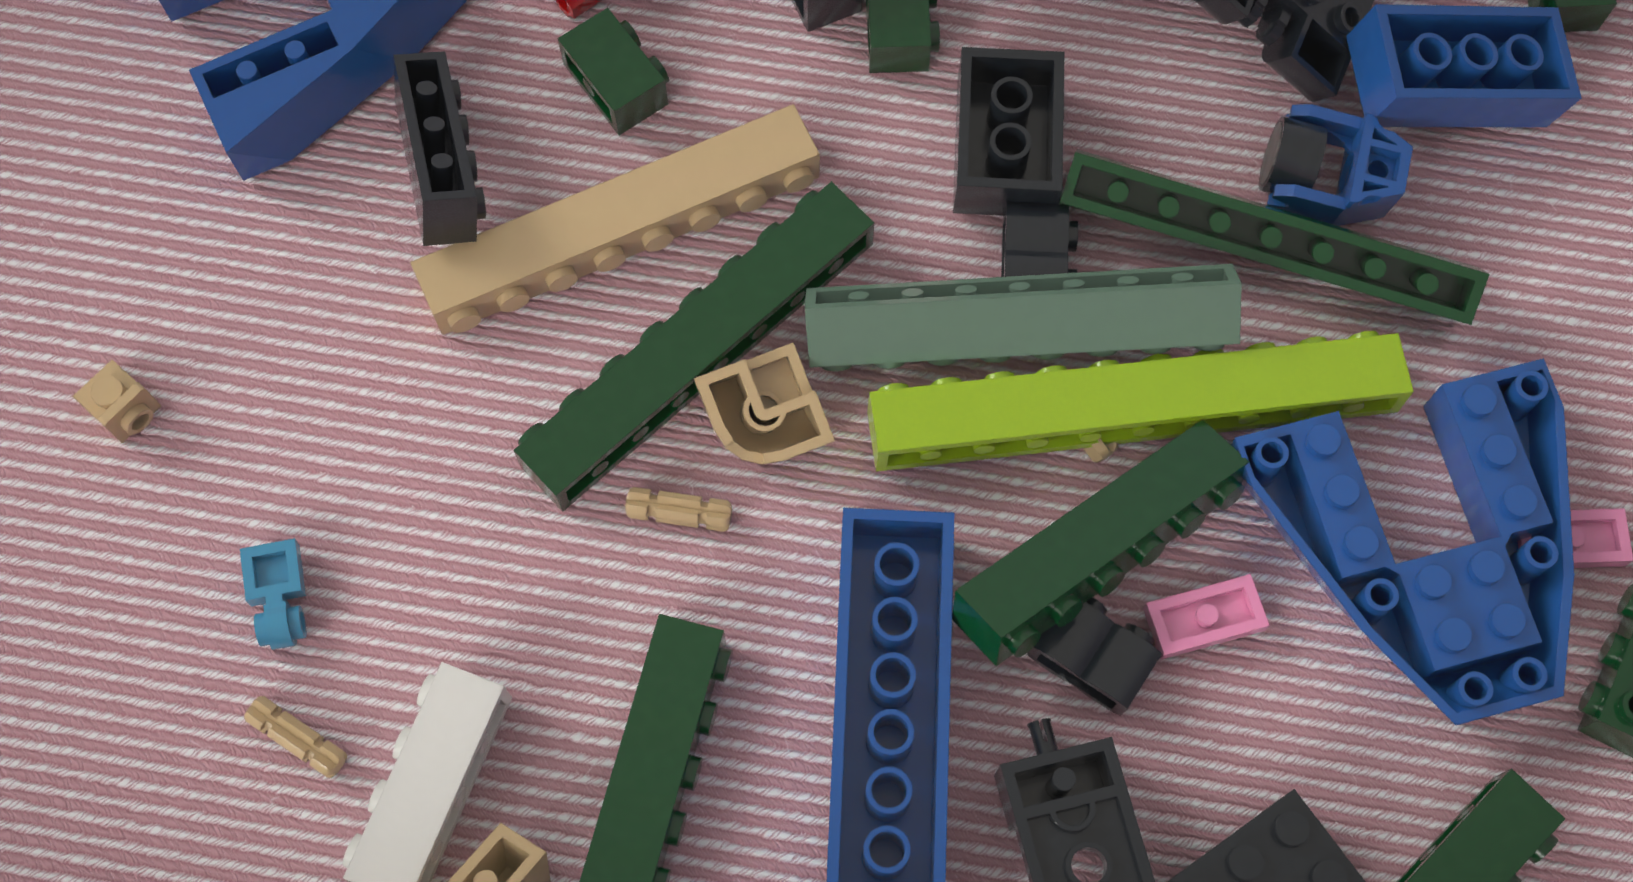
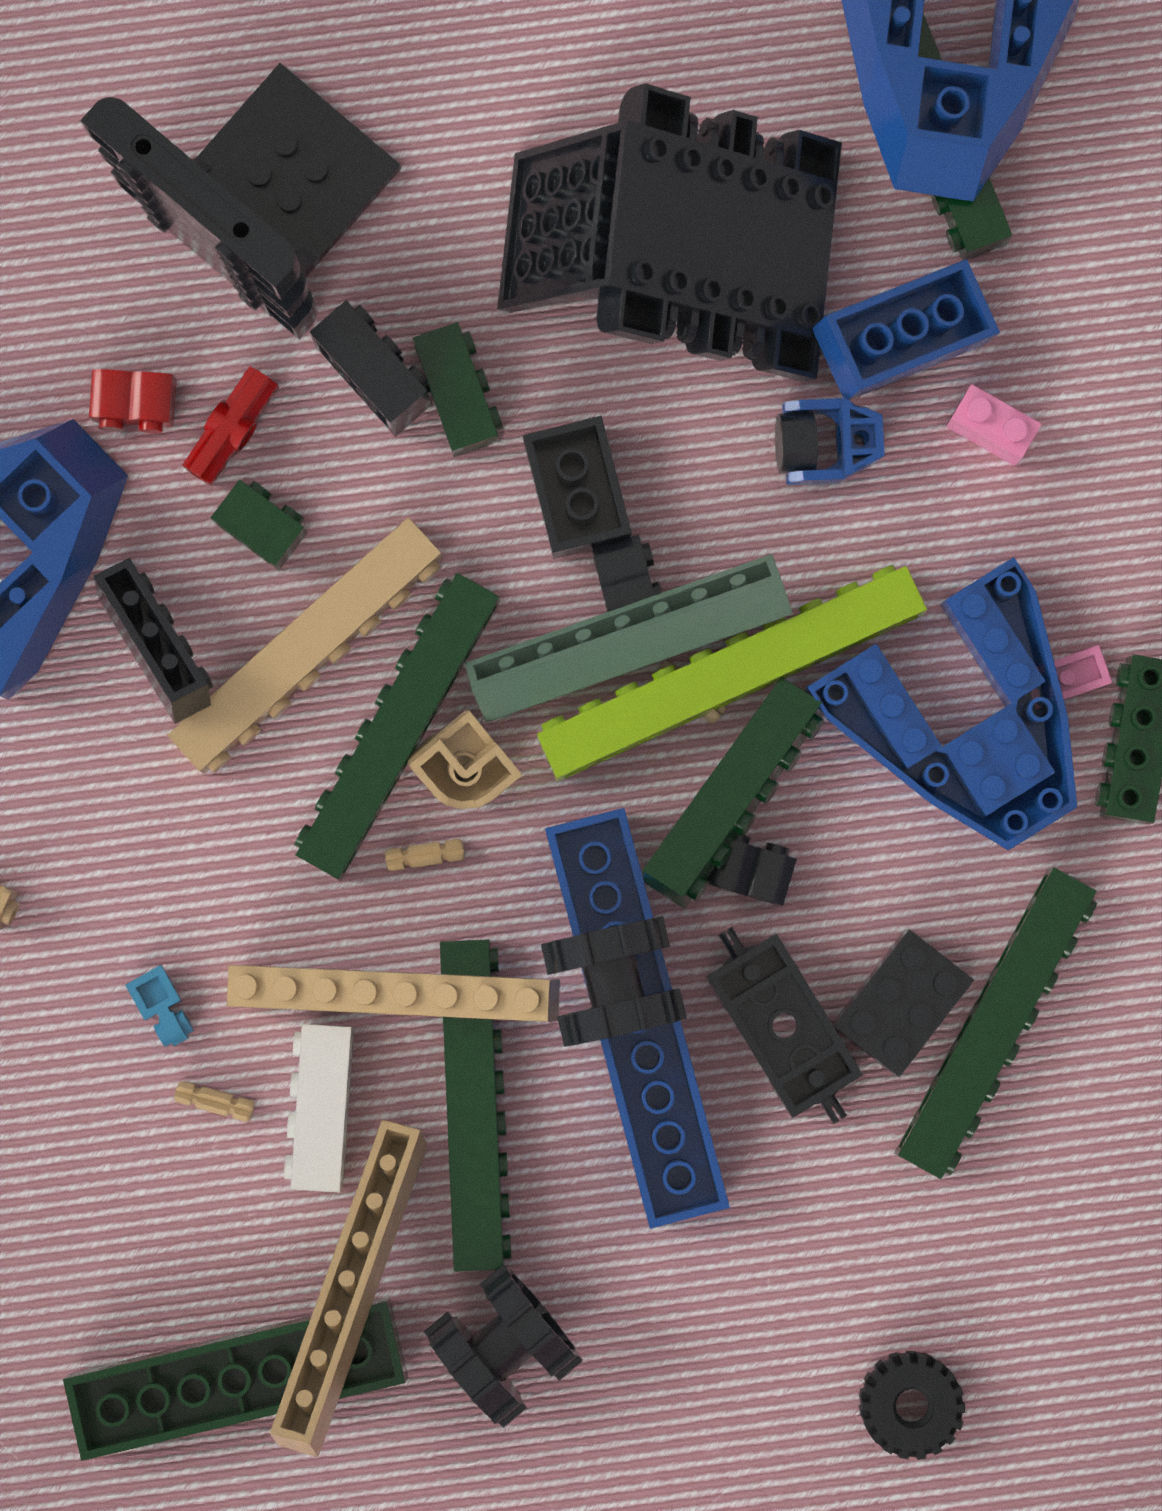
camera: 15 degrees left, 15 degrees up
dark green brick [1060,149,1490,325] -> none
bright pink plate [1143,574,1270,660] -> none
none -> tan brick [227,965,560,1022]
none -> black piece [541,916,687,1047]
none -> bright pink brick [946,384,1042,466]

